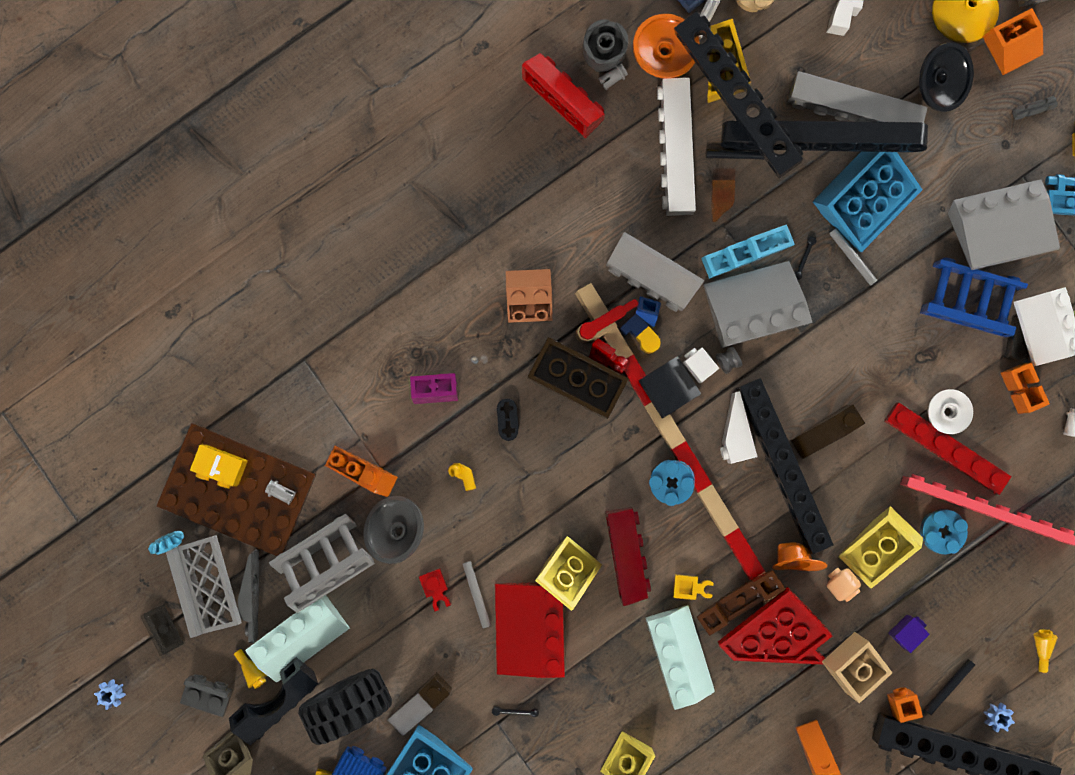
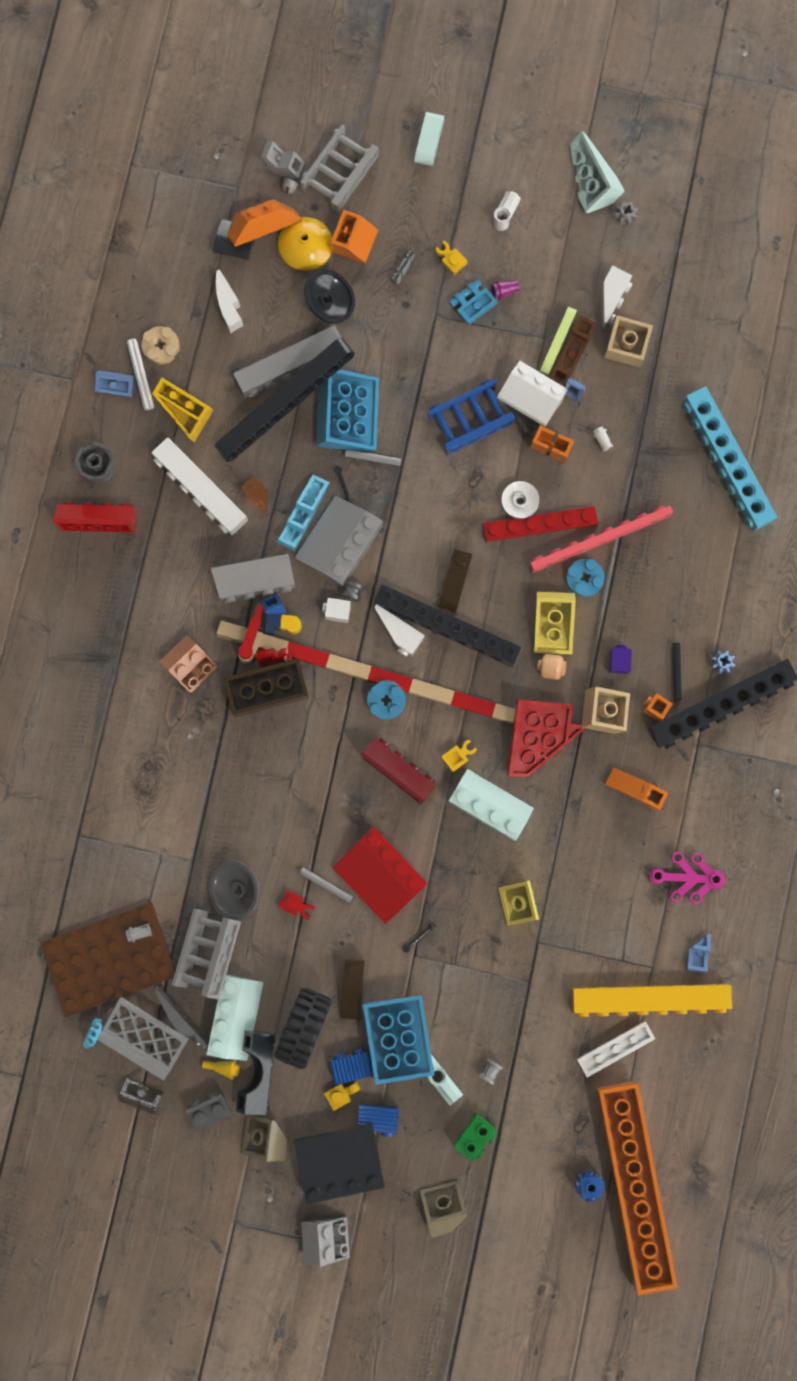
camera: 45 degrees left, 5 degrees down
light blue gear [94,679,126,710] -> none
yellow brick [190,444,248,489] -> none
orange slope [325,446,398,497] -> none
magenta hinge [410,373,458,404] -> none
yellow arm [448,463,476,491] -> none
black beam [497,399,519,441] -> none
light yellow slope [535,536,602,611] -> none
light grey pin [598,64,628,90] -> none
orange dish [633,14,700,79] -> none
black slope [638,356,701,418] -> none
black brick [674,11,803,178] -> none
reddish brown slope [697,570,786,636] -> none
black bar [706,149,765,160] -> none
orange piece [772,542,827,571] -> none
light grey slope [948,179,1060,270] -> none
yellow cone [1033,629,1058,673] -> none

